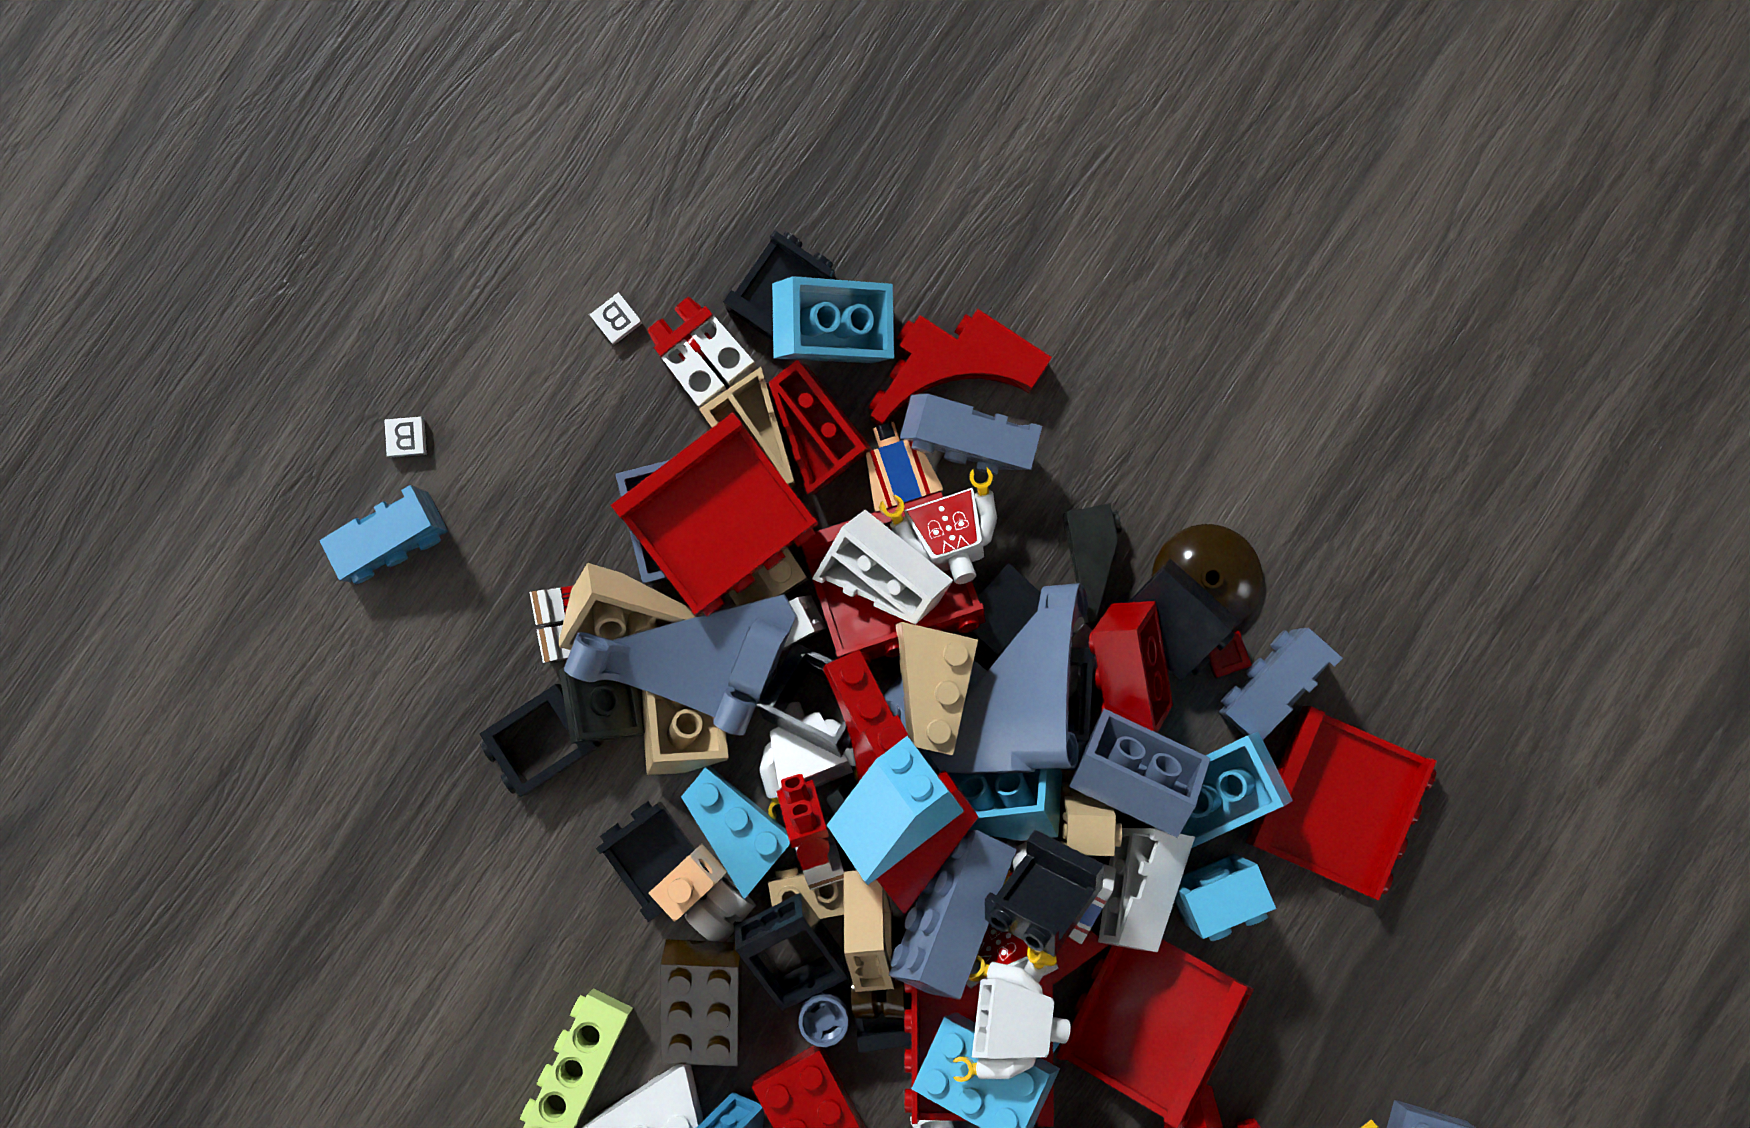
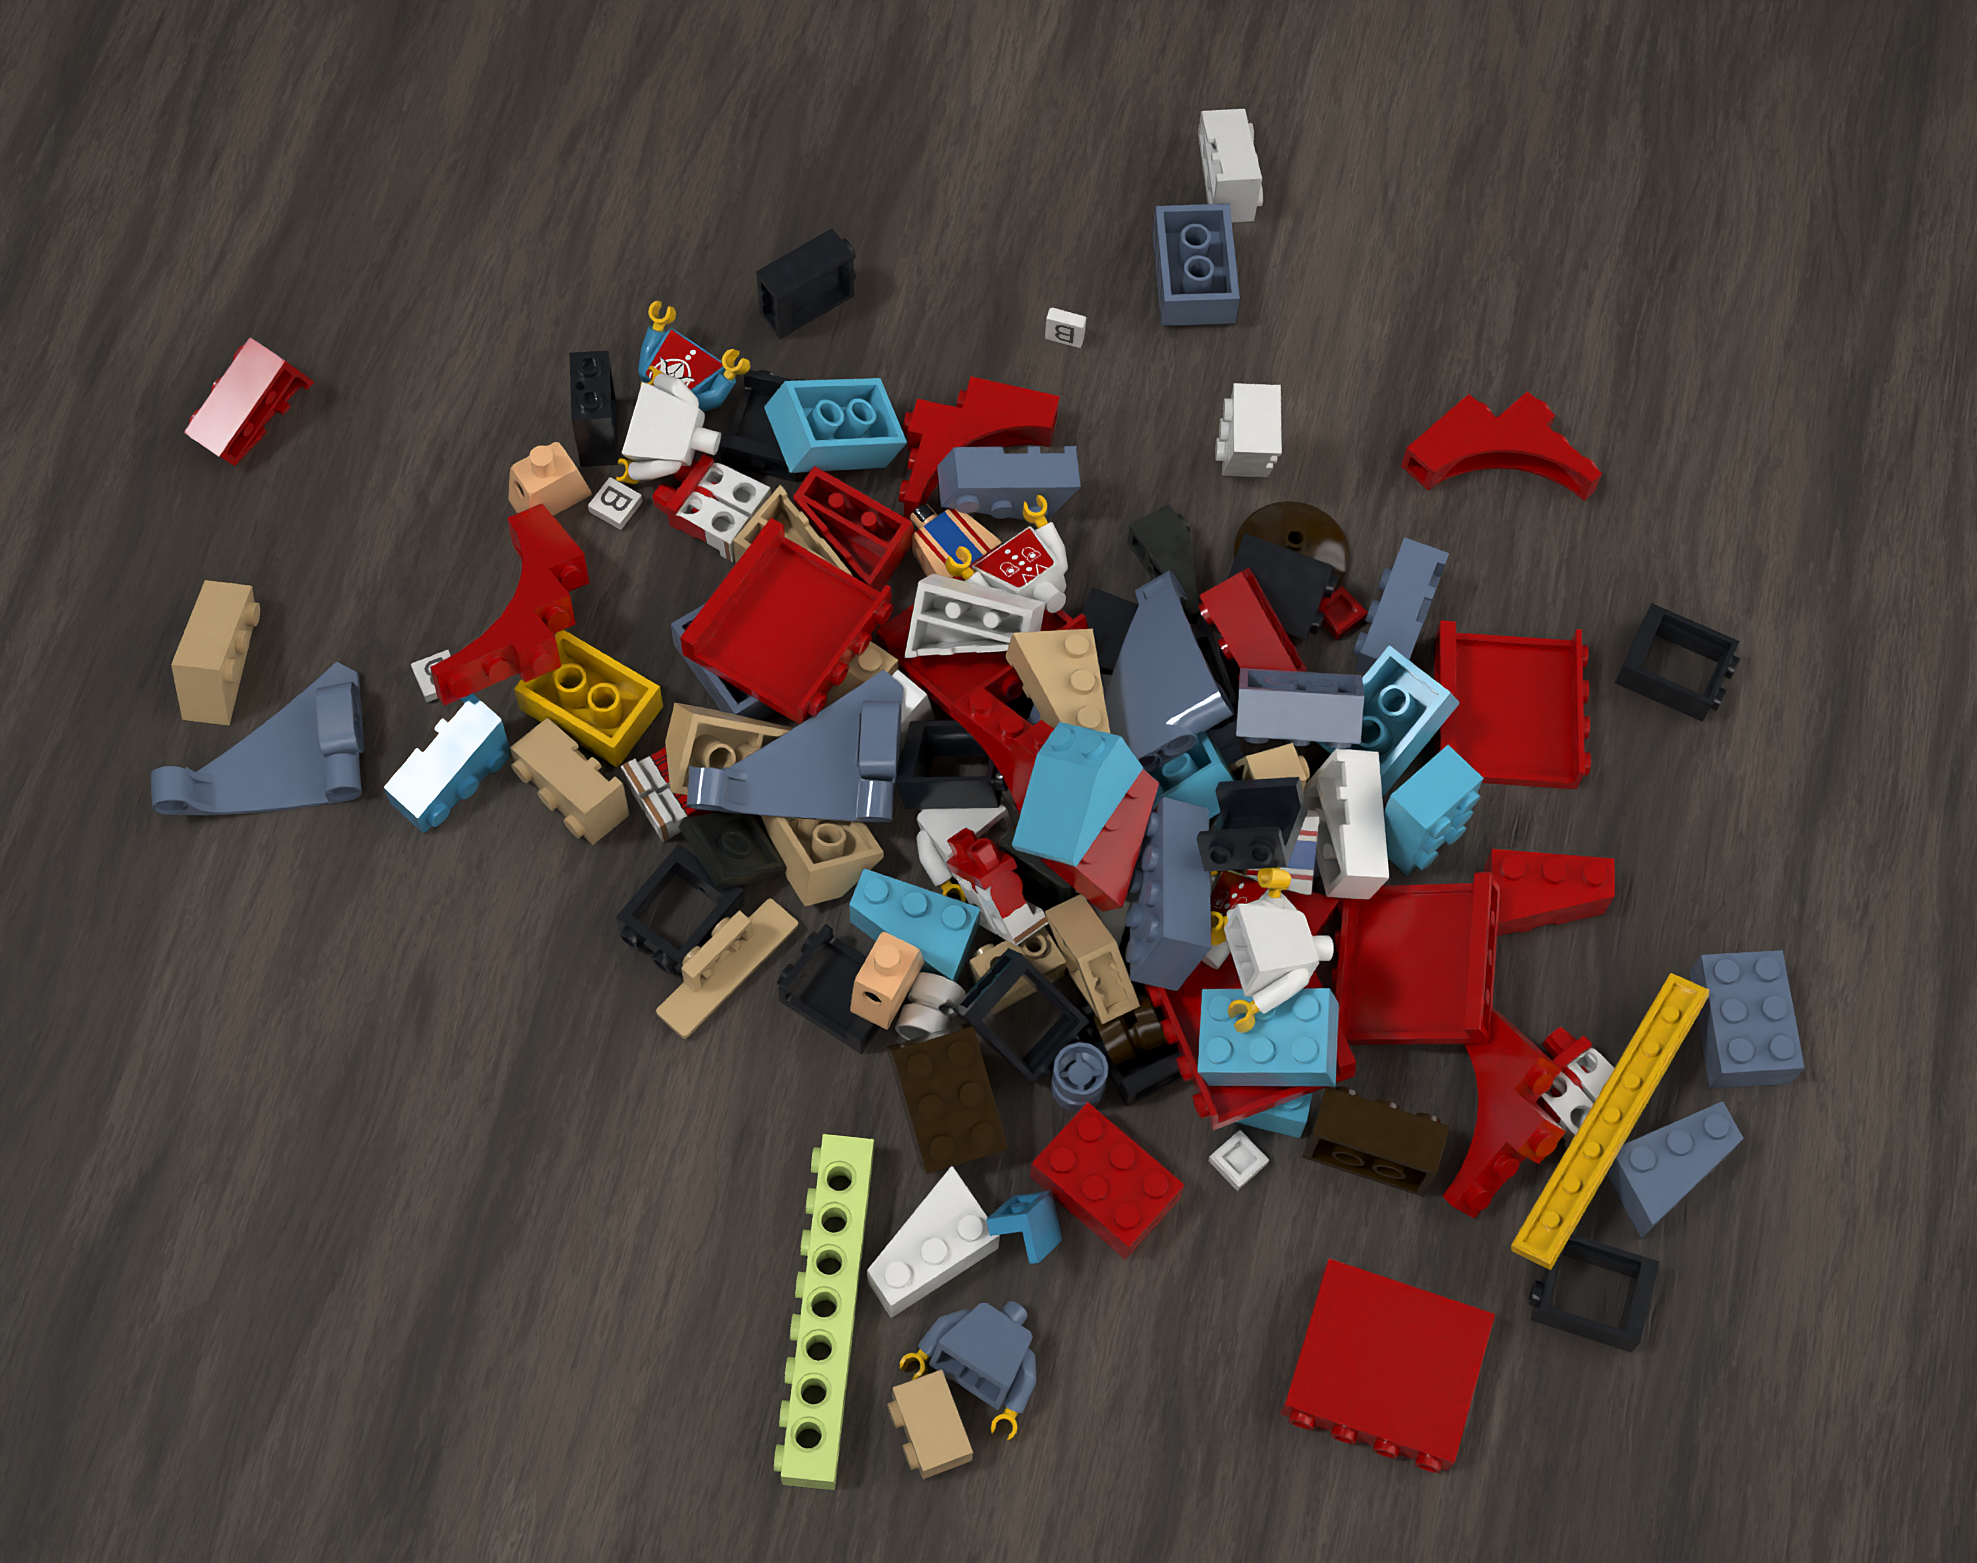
camera: 25 degrees left, 20 degrees down
none -> sand blue panel [150,662,364,815]
none -> tan wedge [171,580,260,726]
none -> wedge [184,337,314,466]
none -> red arch [430,503,590,706]
none -> light nougat torso [508,442,592,516]
none -> tan wedge [510,718,629,846]
none -> yellow brick [514,630,663,768]
none -> black window [569,351,619,467]
none -> white torso [616,366,721,485]
none -> torso [638,301,750,412]
none -> tan bracket [656,899,798,1039]
none -> black window [756,228,856,339]
none -> white tile [1045,308,1086,348]
none -> sand blue brick [1152,204,1240,326]
none -> white wedge [1198,109,1263,223]
none -> white wedge [1215,383,1282,477]
none -> red arch [1401,391,1602,501]
none -> red wedge [1483,849,1615,936]
none -> black window [1615,603,1740,721]

